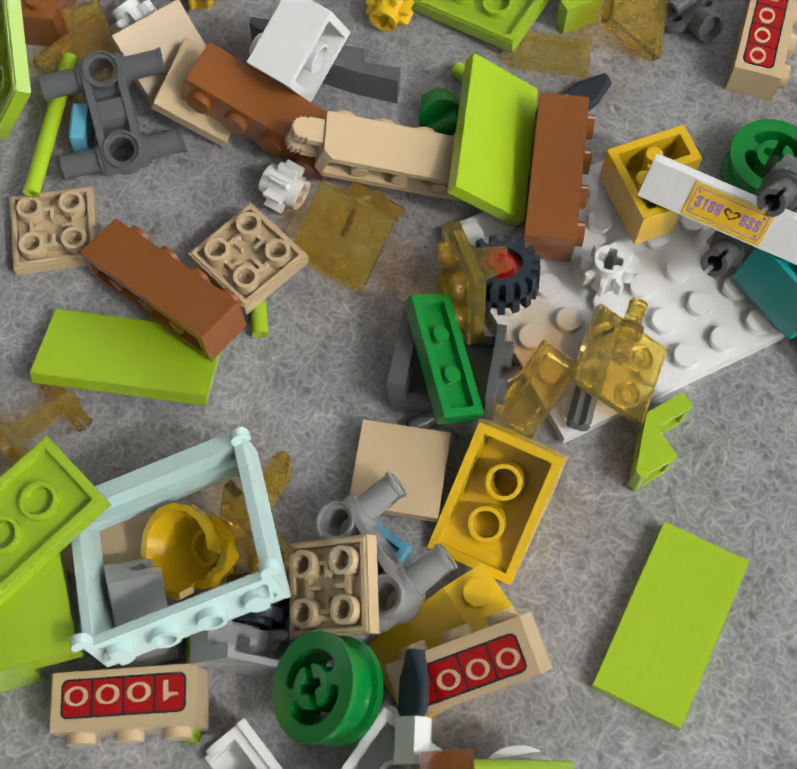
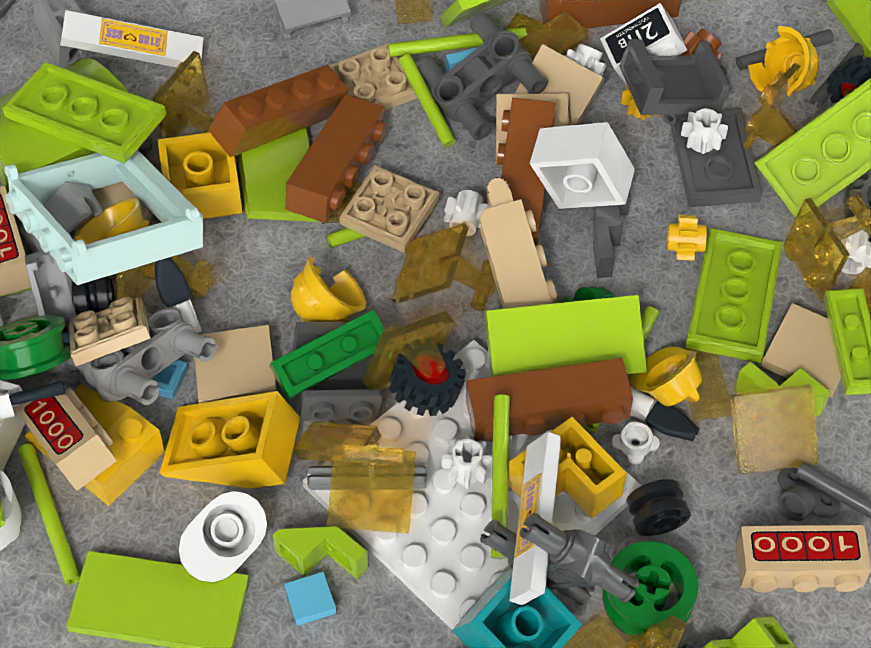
camera: 75 degrees right, 10 degrees down
none -> lime piece [18,444,80,586]
none -> black piece [155,257,202,333]
none -> yellow brick [158,132,243,219]
none -> white piece [178,491,267,582]
none -> dark orange brick [208,64,349,157]
none -> medium azure tile [284,572,336,626]
none -> yellow helmet [290,255,366,322]
none -> lime bar [398,54,456,148]
none -> lime bar [491,395,510,559]
none -> white plate [612,421,660,464]
none -> black wheel [626,479,691,536]
none -> yellow piece [630,347,703,407]

